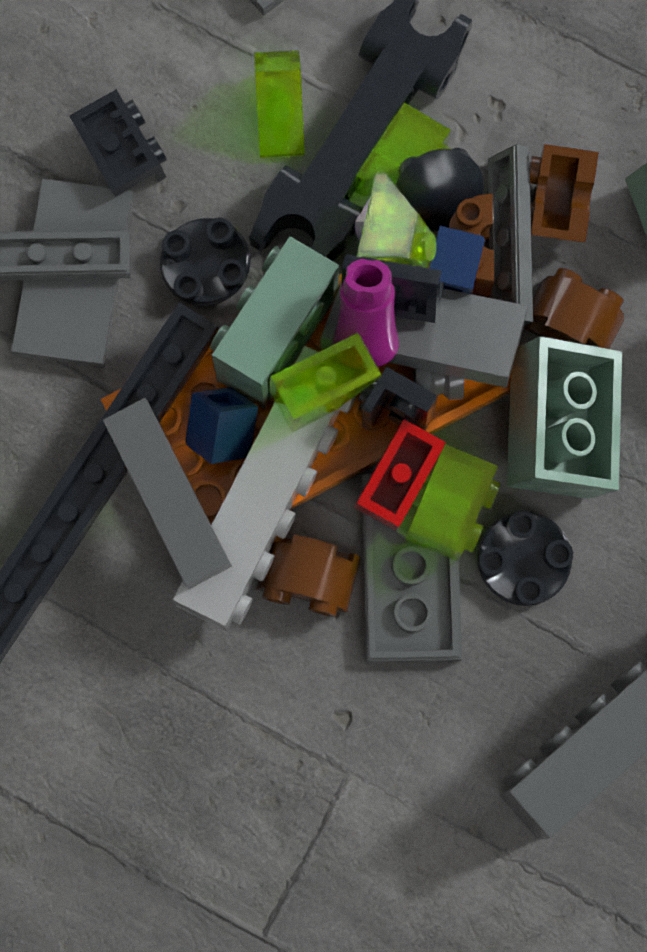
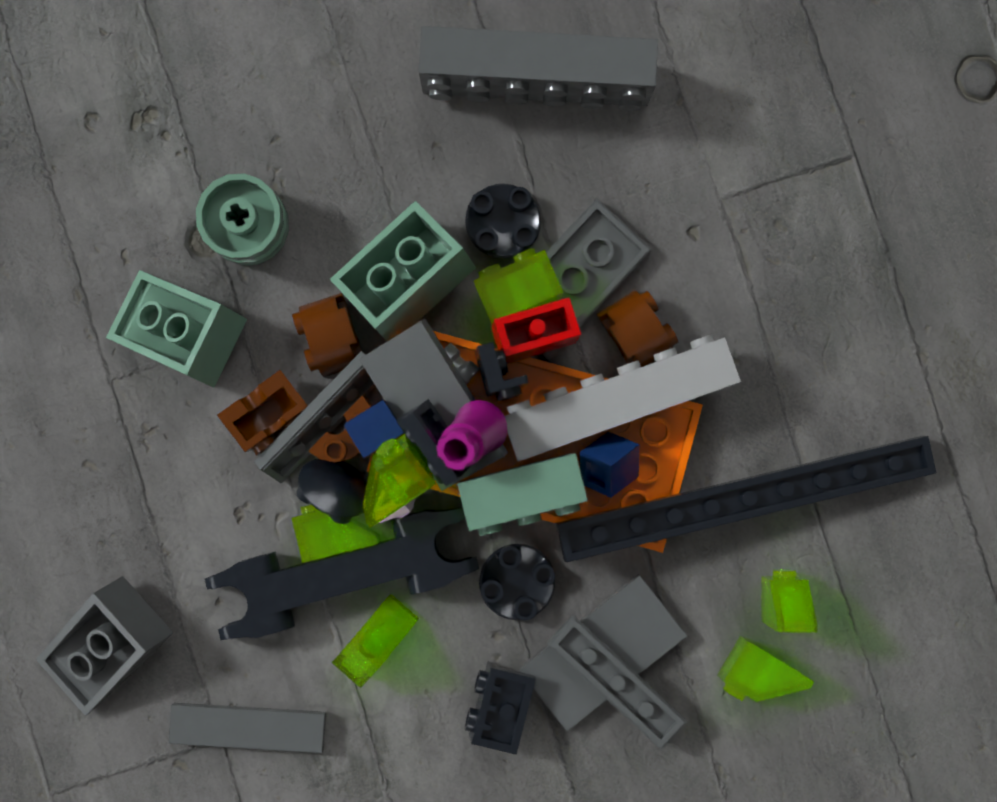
camera: 135 degrees left, 10 degrees up
dark grey tile [103,398,232,589] -> none
clear neon green slope [270,333,382,432] -> none

